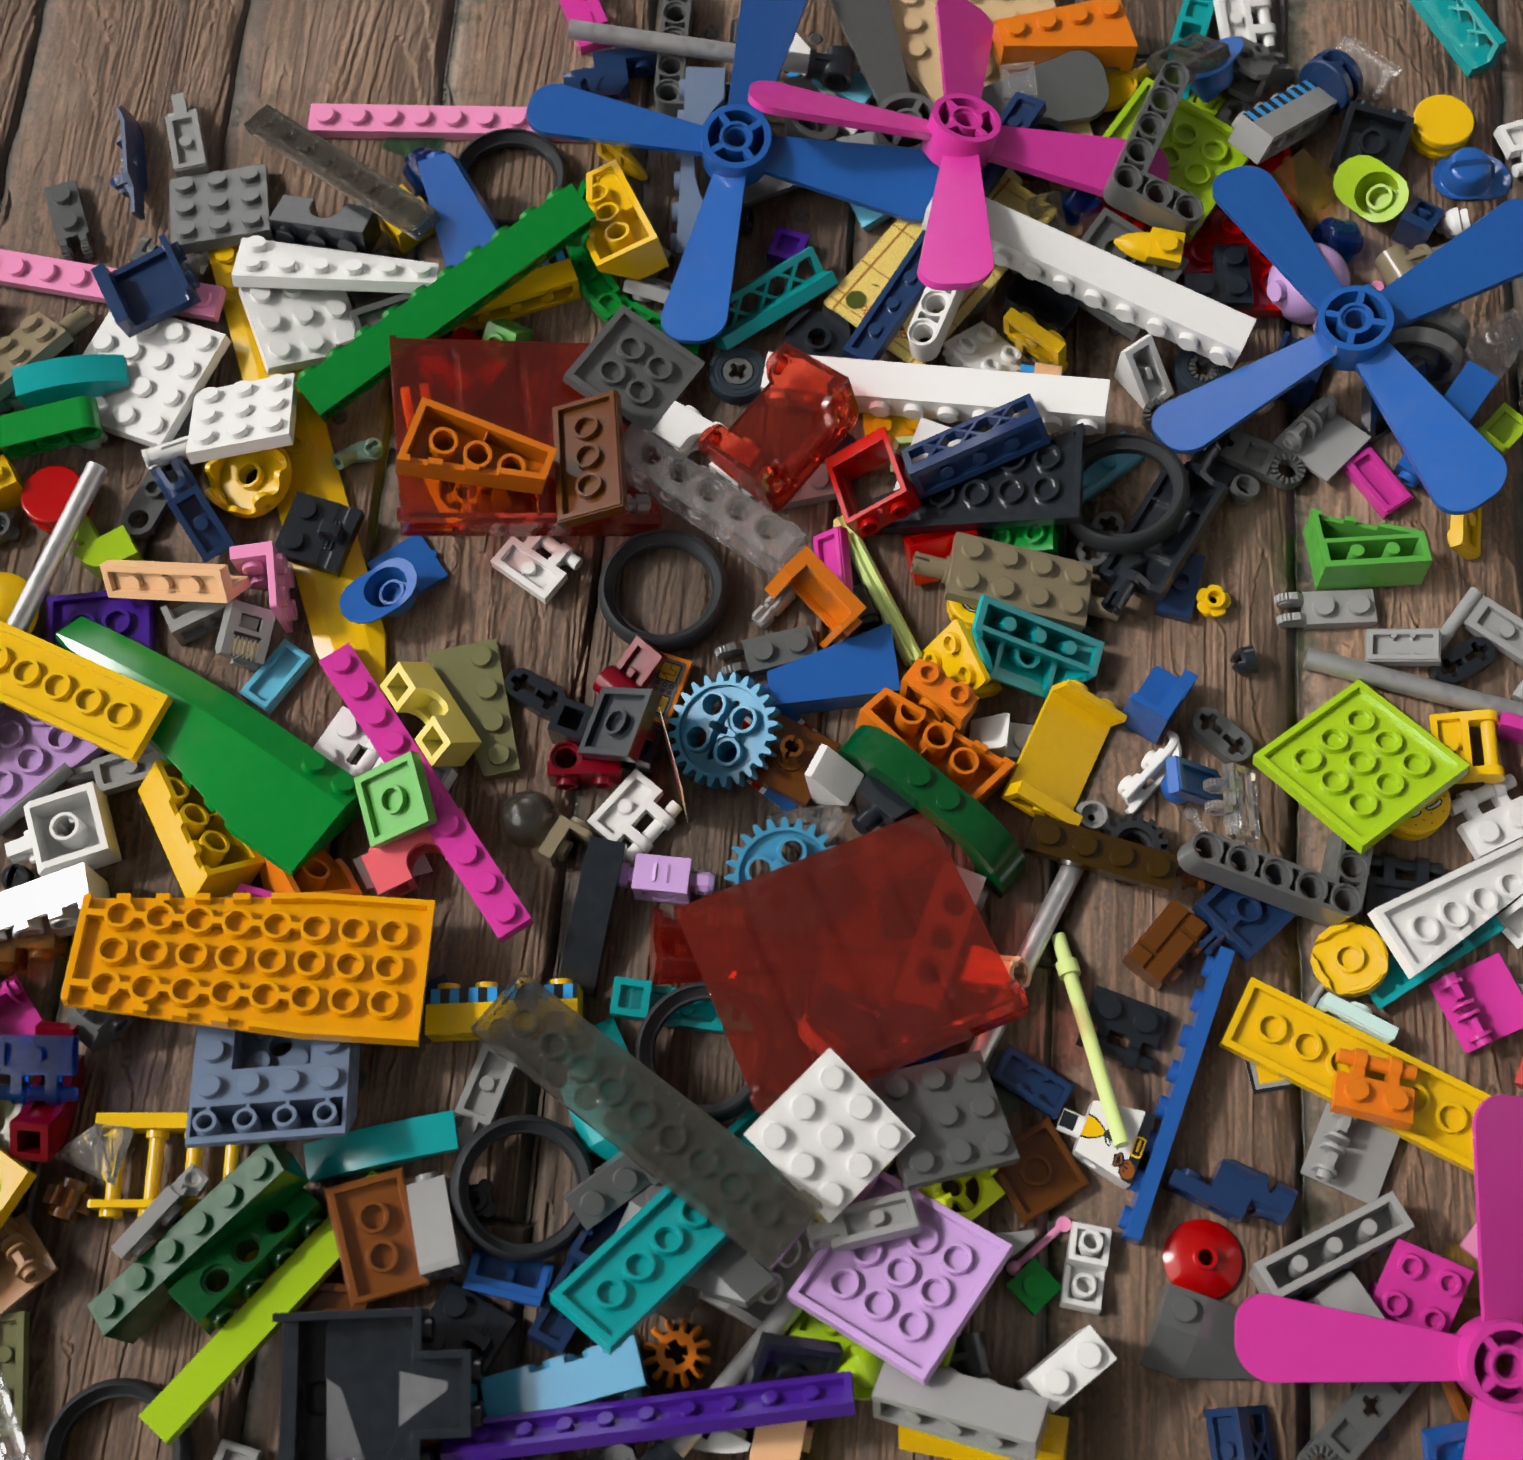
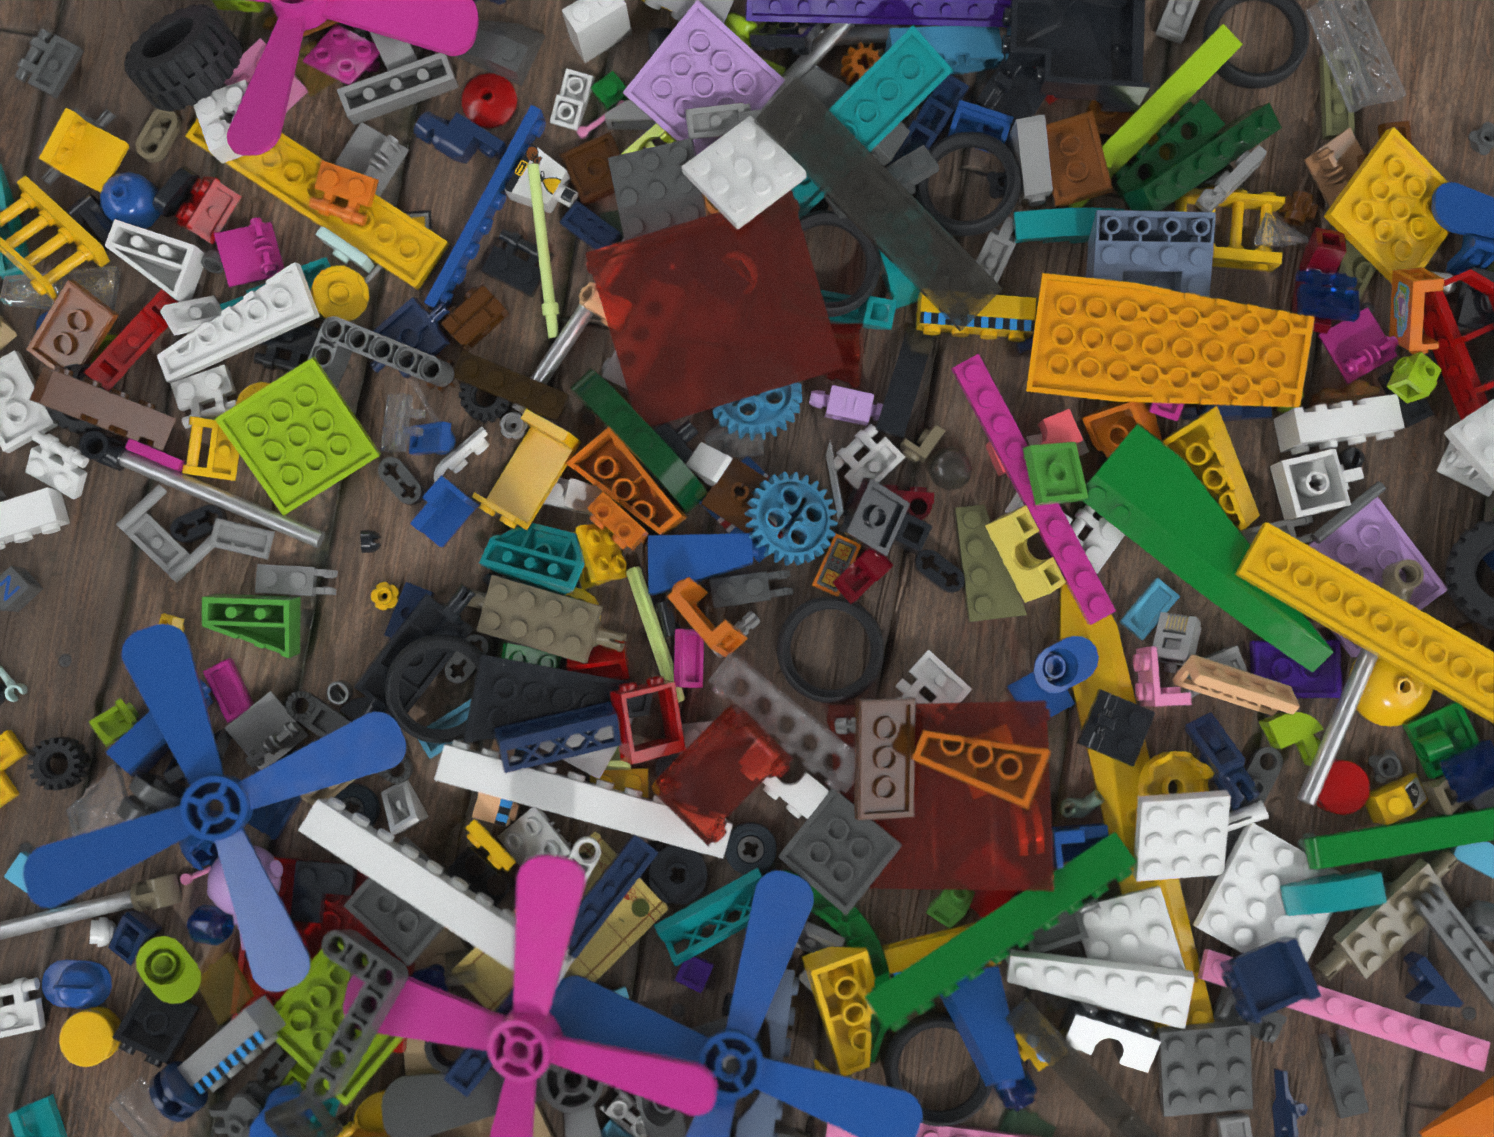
camera: 170 degrees left, 15 degrees up
clear plate [1000,61,1038,101] -> none
yellow plate [1114,226,1186,269] -> none
none -> blue panel [1043,823,1108,868]

